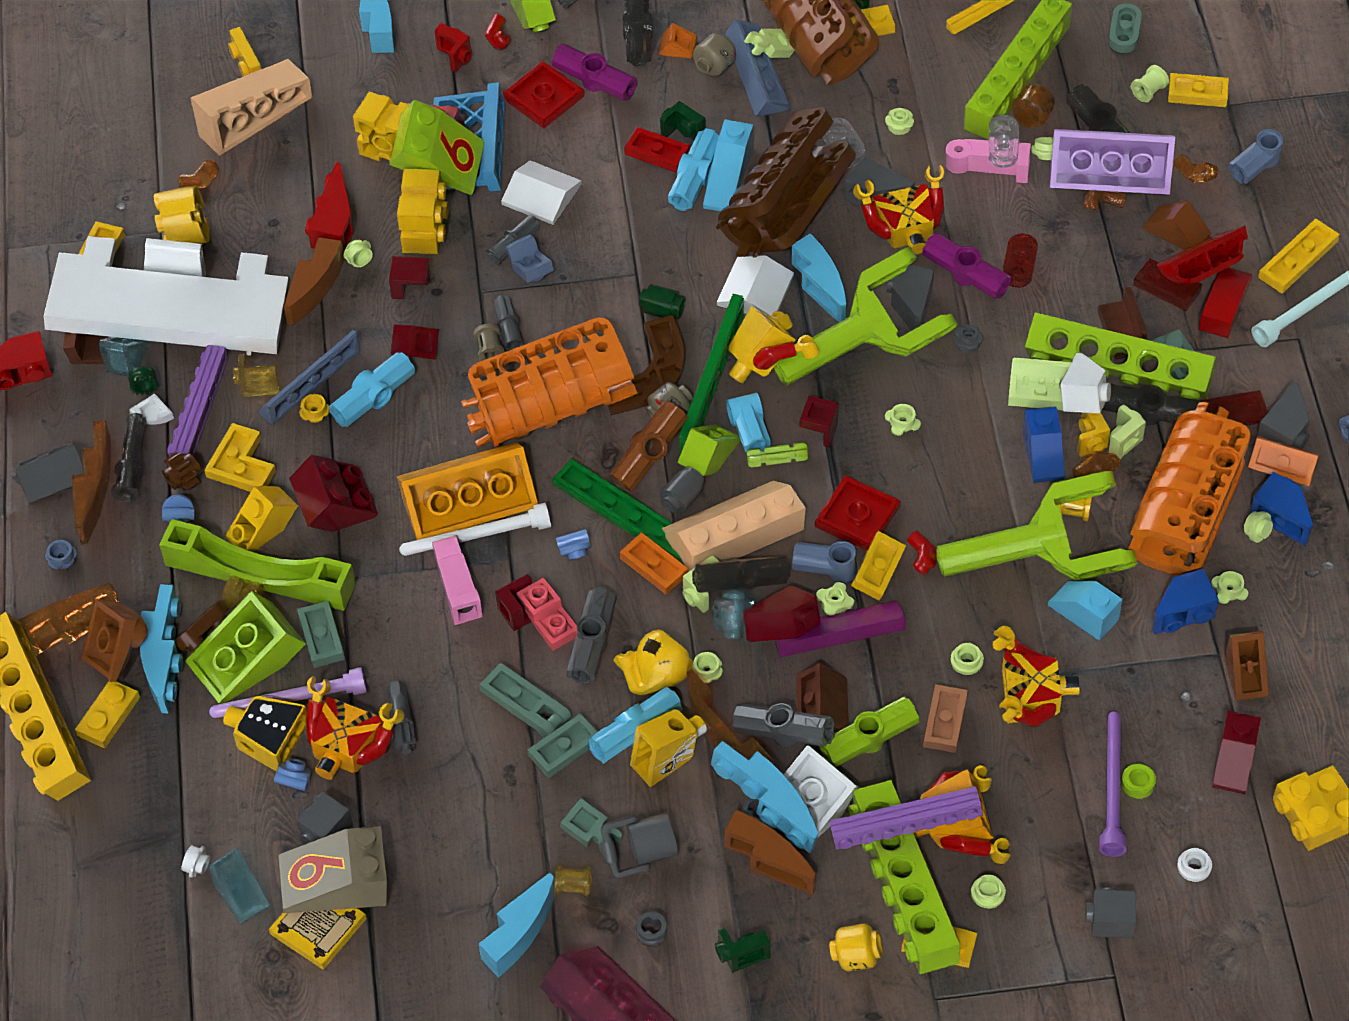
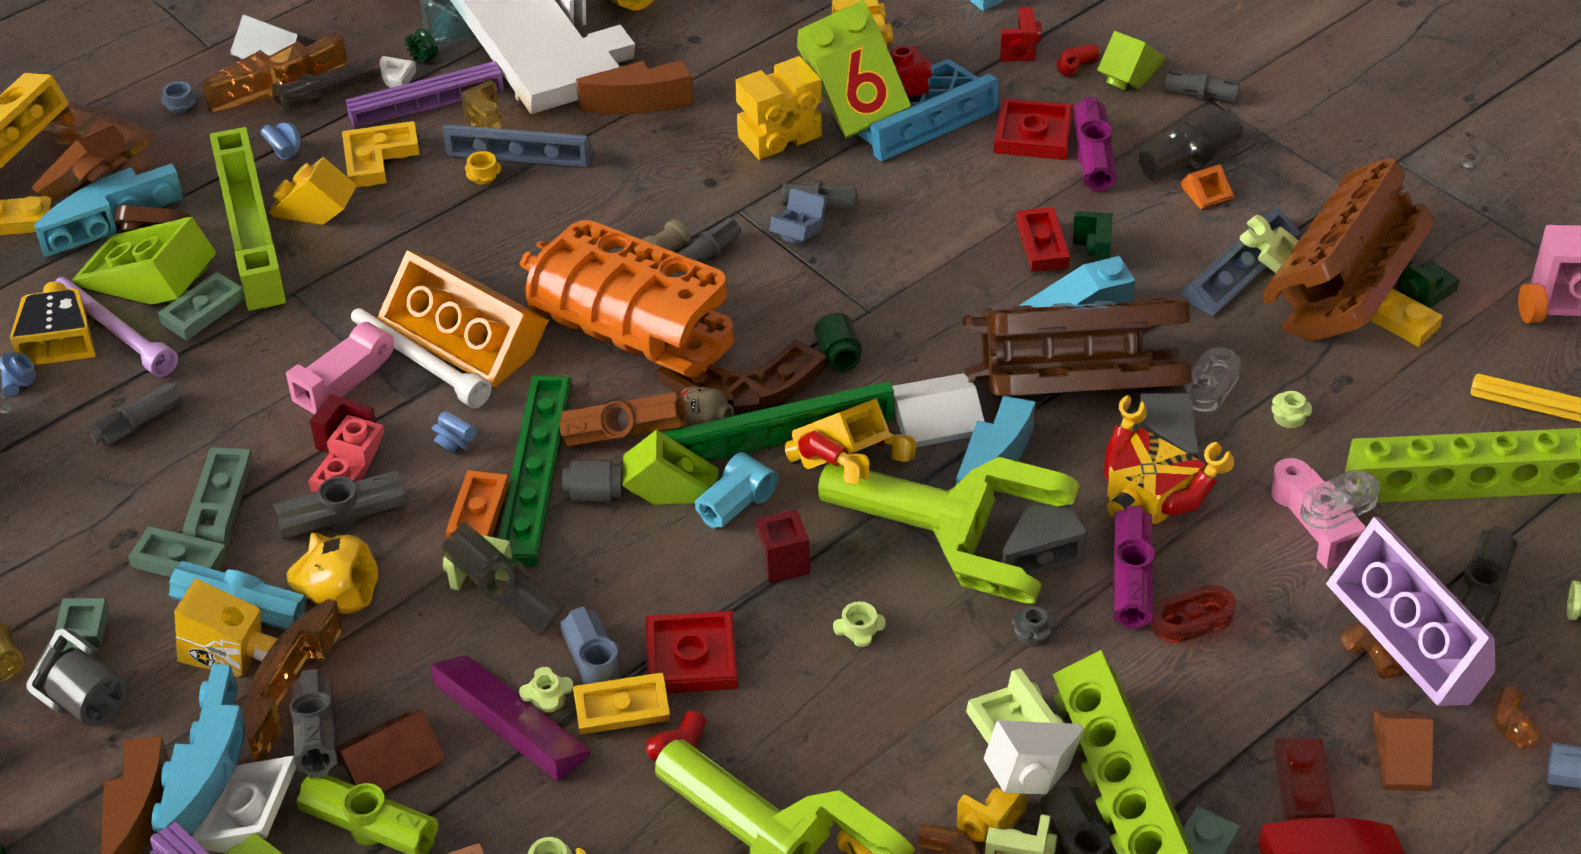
camera: 55 degrees right, 10 degrees down
reddish brown gear [162,452,202,491] -> none
clear yellow wheel [222,575,265,609] -> none
dark red slope [289,454,378,532] -> none
red slope [305,162,354,251] -> none
torso [305,676,404,780] -> none
medium azure piece [329,352,415,427] -> none
yellowish green plate [344,240,373,267] -> none
dark red panel [389,256,431,299] -> none
dark red panel [391,324,439,360] -> none
white slope [501,161,582,225] -> none
light nougat slope [662,481,806,572] -> none
medium azure piece [668,128,719,211] -> none
yellowish green plate [691,652,723,683] -> none
dark tan head [693,33,736,77] -> none
clear light blue head [712,590,756,639] -> none
dark red slope [742,585,821,642] -> none
lime axle [746,442,808,467] -> none
clear orange head [1012,84,1055,128] -> none
blue slope [1023,407,1065,483] -> none
copper panel [1098,286,1148,360] -> none
red brick [1156,226,1248,285] -> none

